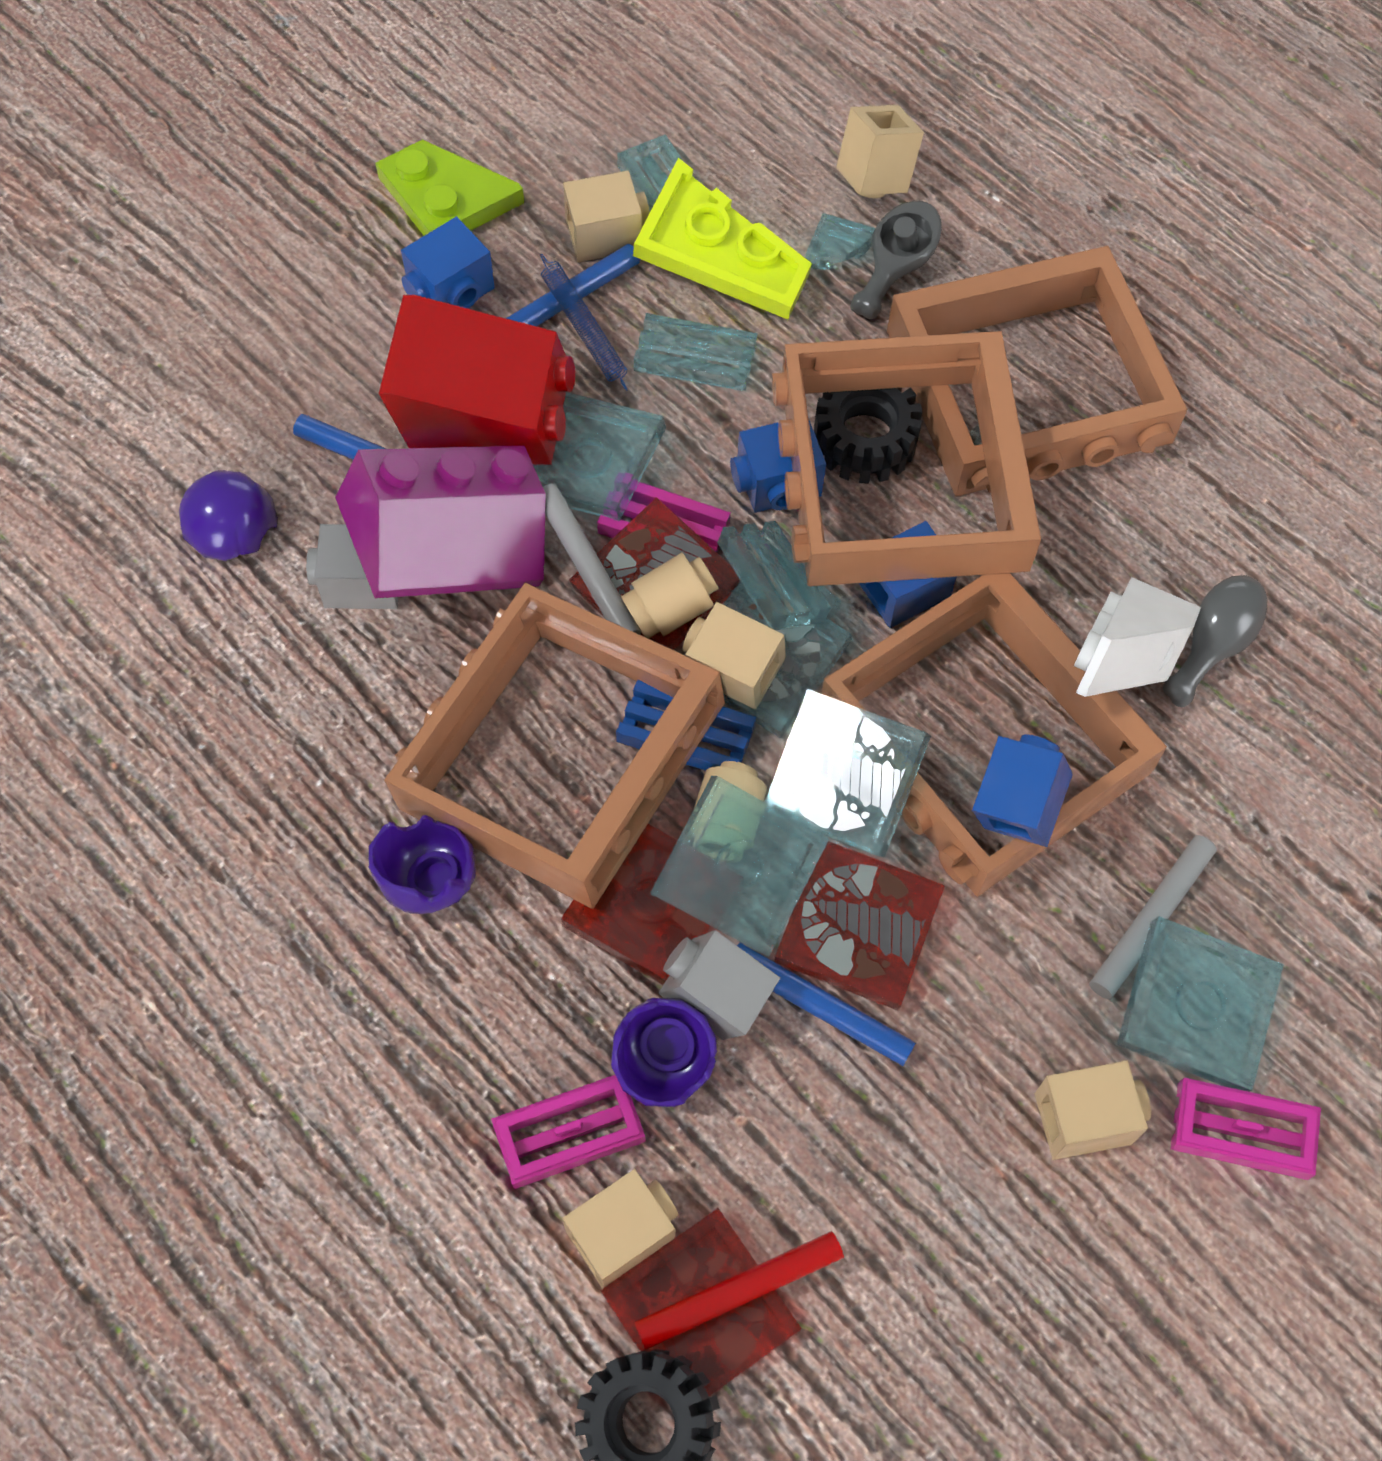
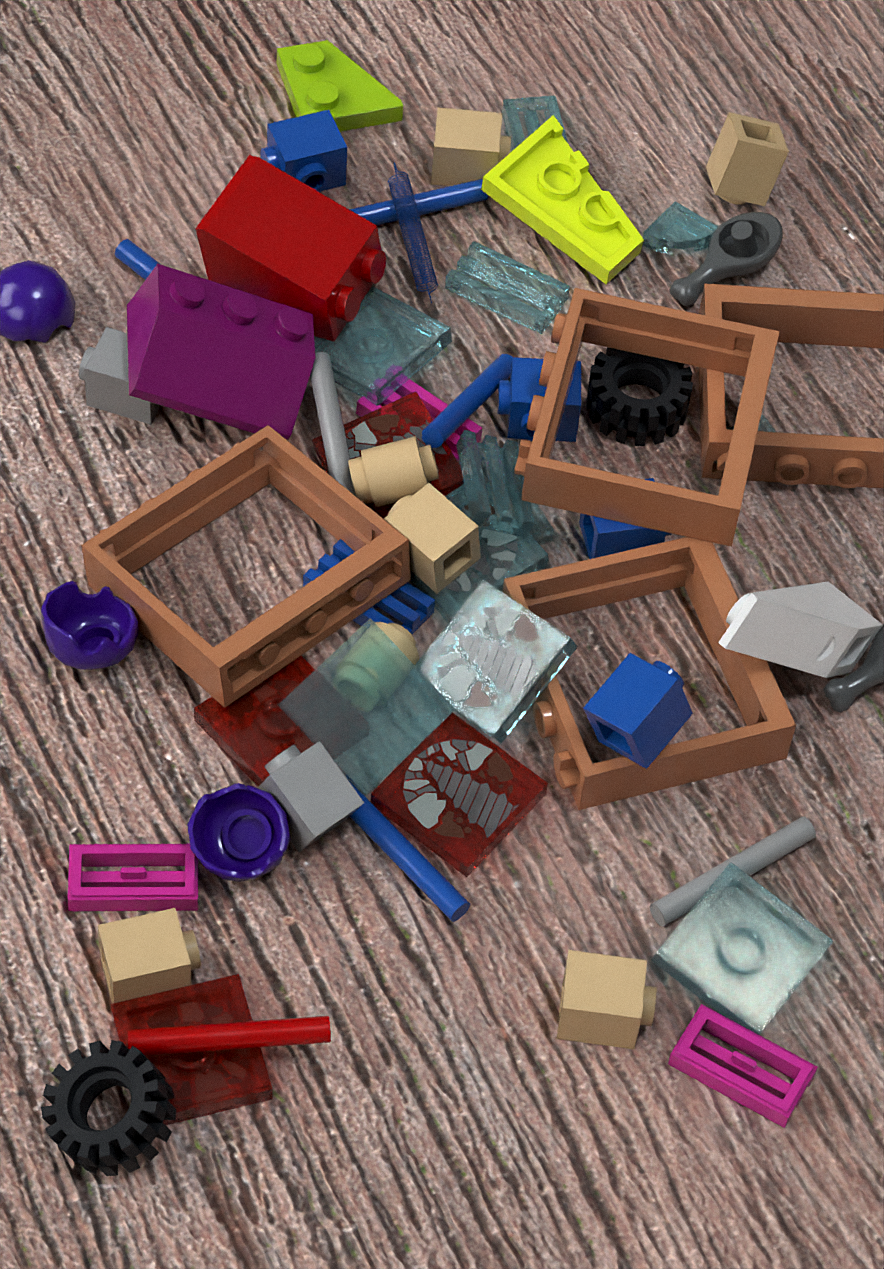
camera: 15 degrees right, 10 degrees down
none -> blue bar [422,354,512,448]

